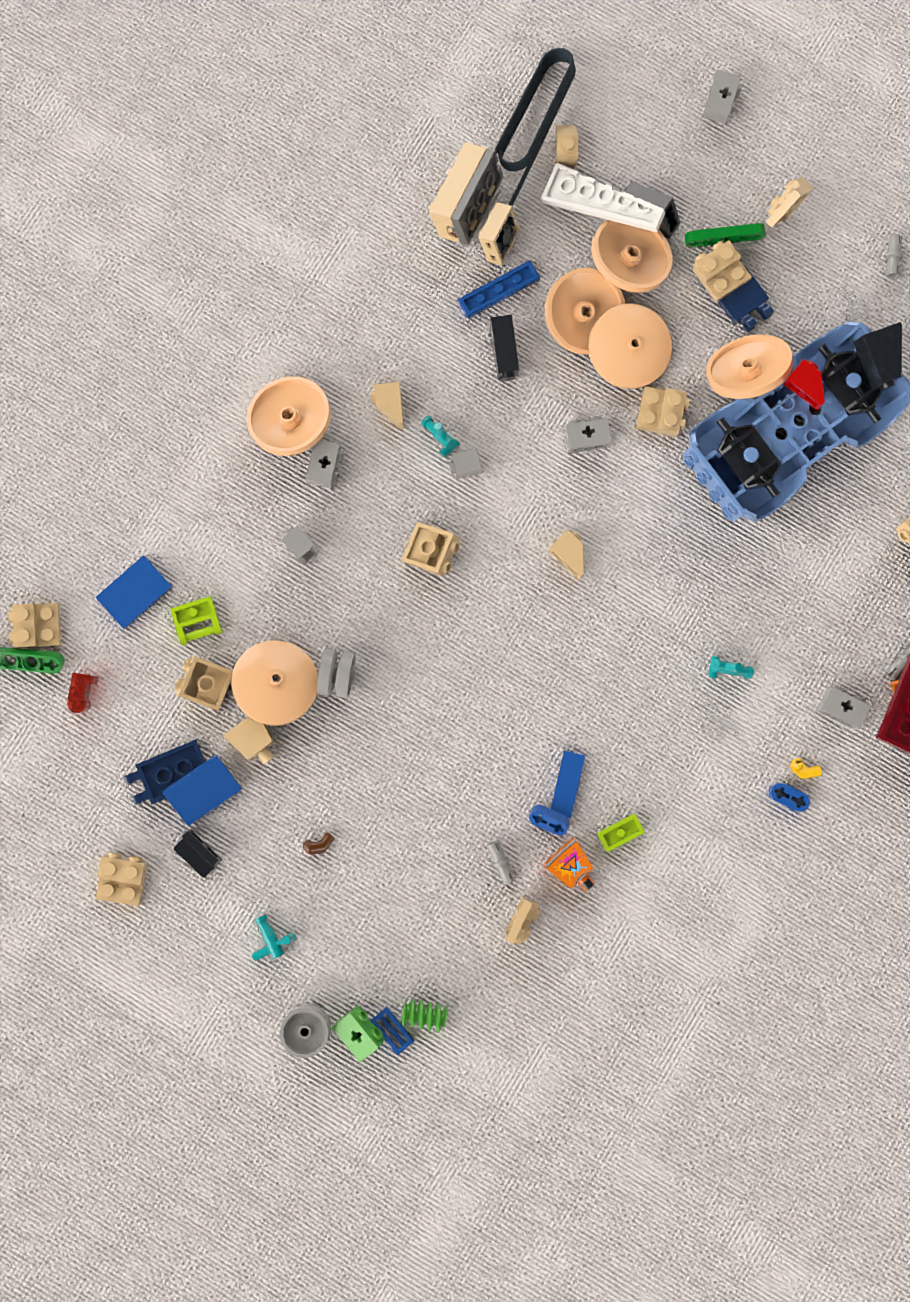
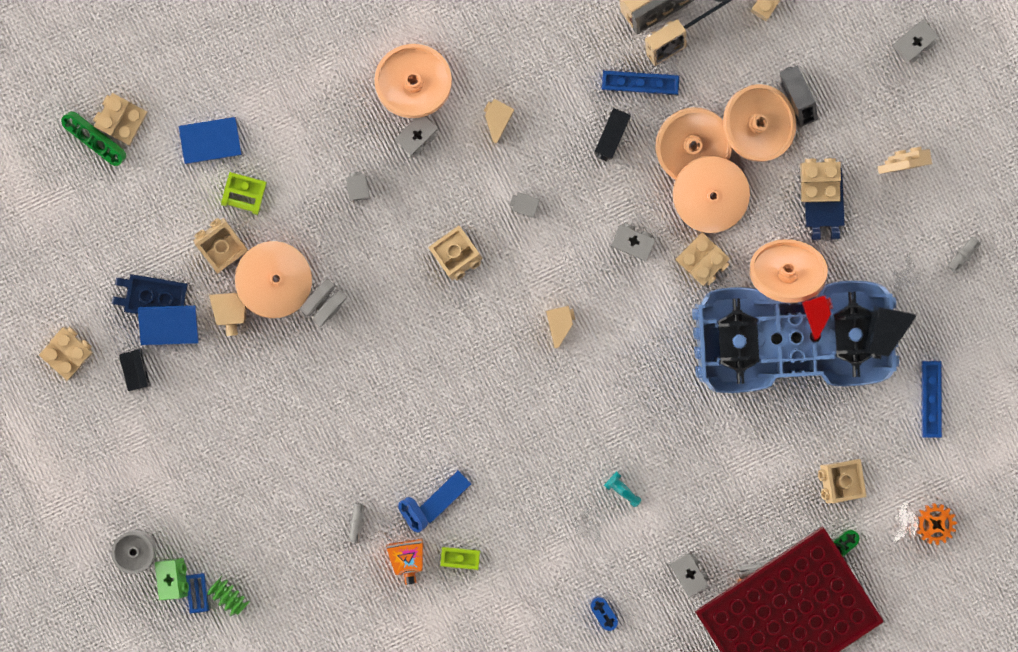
camera: 40 degrees right, 5 degrees up
clear red leg [67,672,99,713] -> none
teal piece [252,914,297,961] -> none
reddish brown arm [303,832,335,855] -> none
teal piece [421,416,460,458] -> none
tan plate [504,896,541,945] -> none
white wing [541,163,665,232] -> none
green beam [684,223,766,248] -> none
yellow arm [790,758,822,779] -> none

